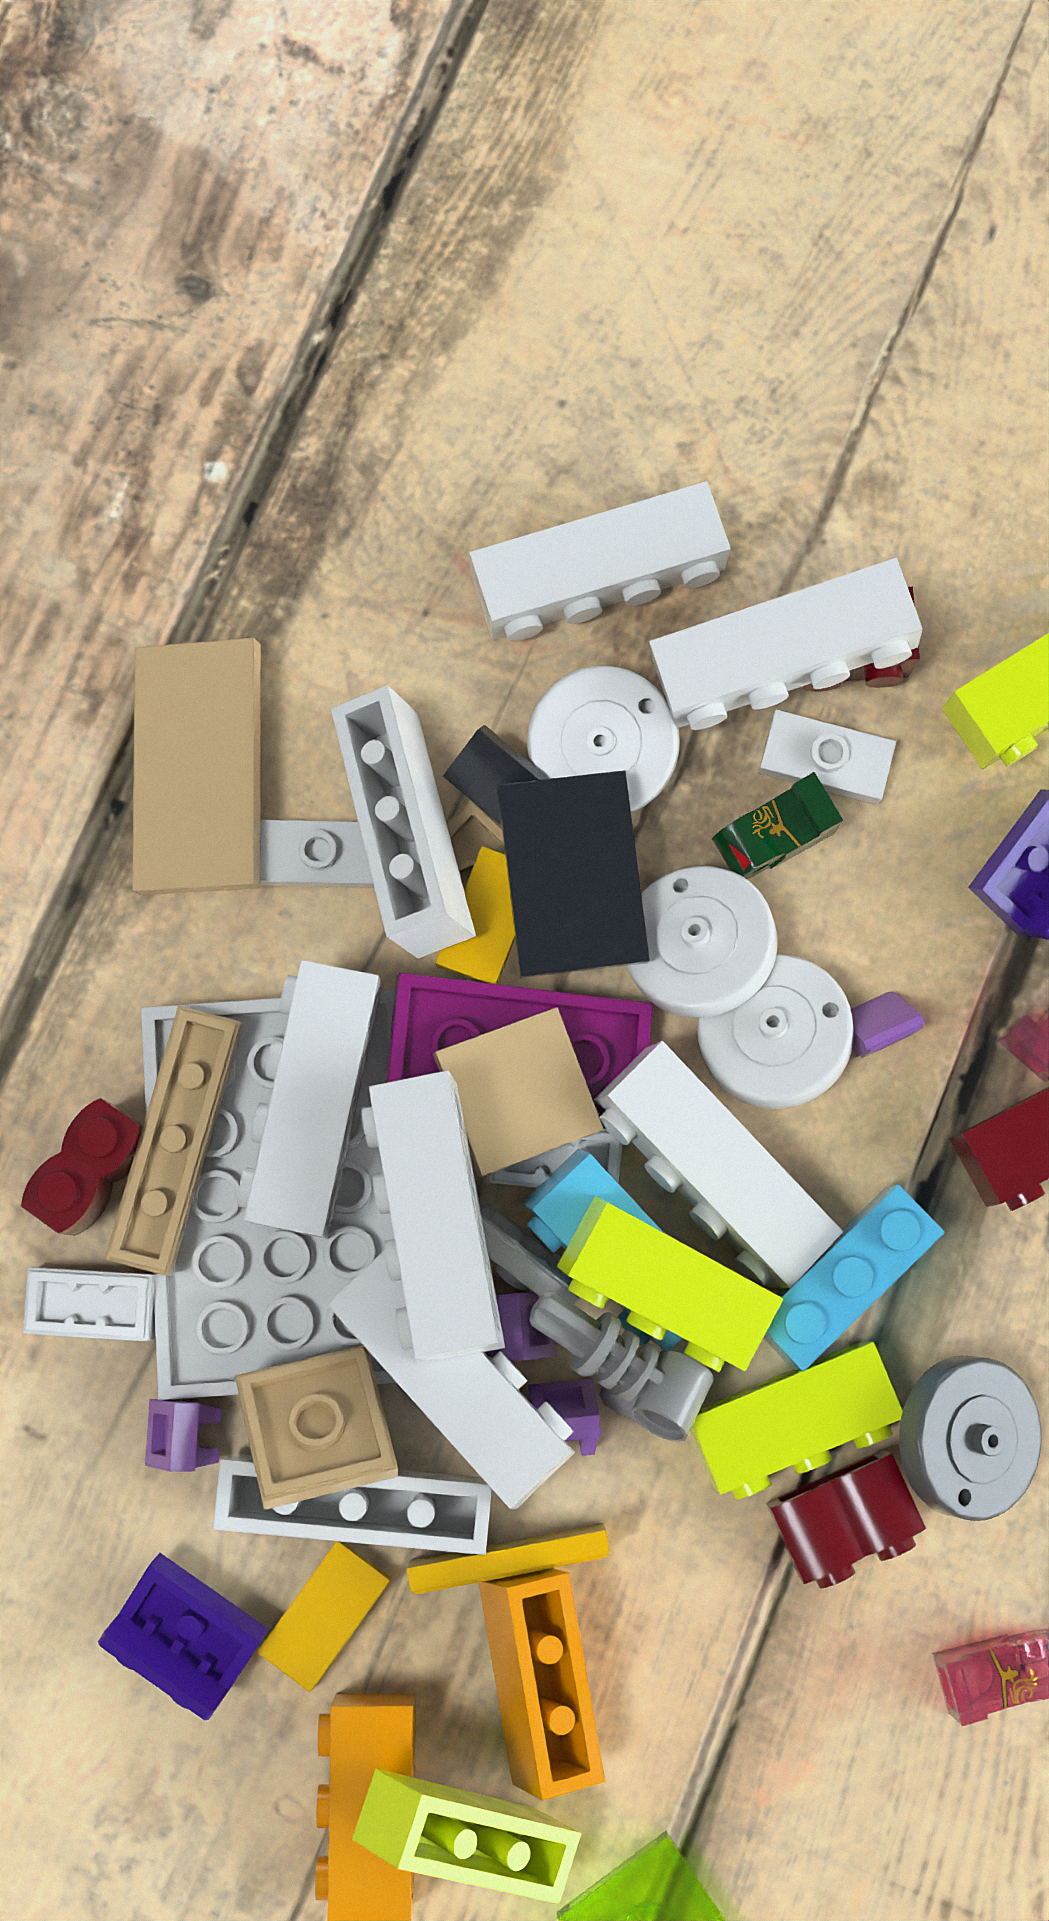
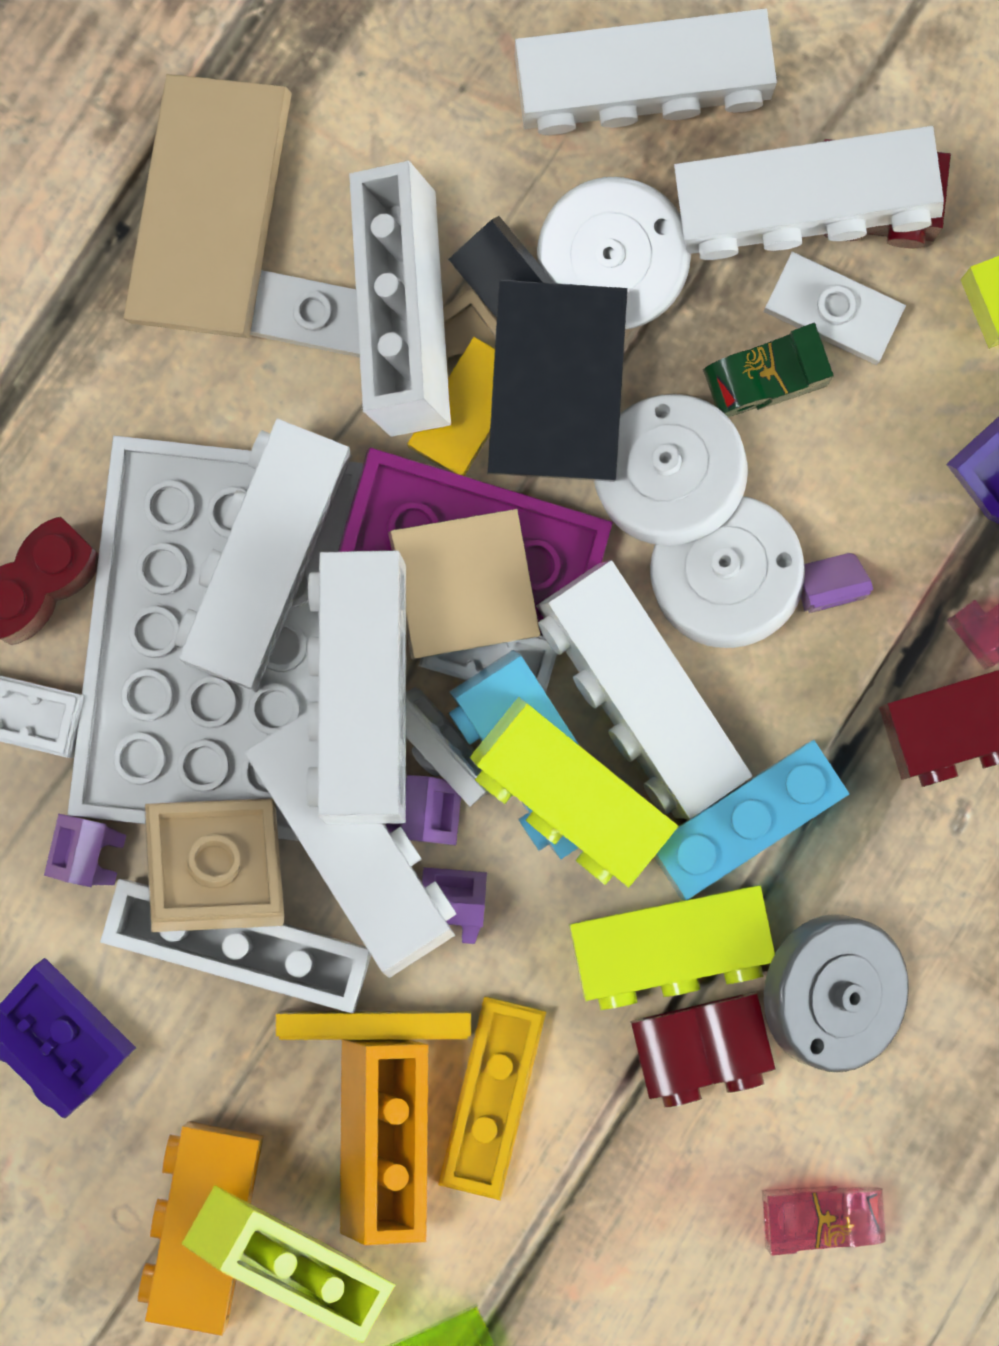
camera: 10 degrees right, 5 degrees up
tan tile [104,1005,243,1276] -> none
yellow tile [257,1541,391,1693] -> none
light grey piece [529,1291,714,1442] -> none
none -> yellow tile [438,996,546,1201]

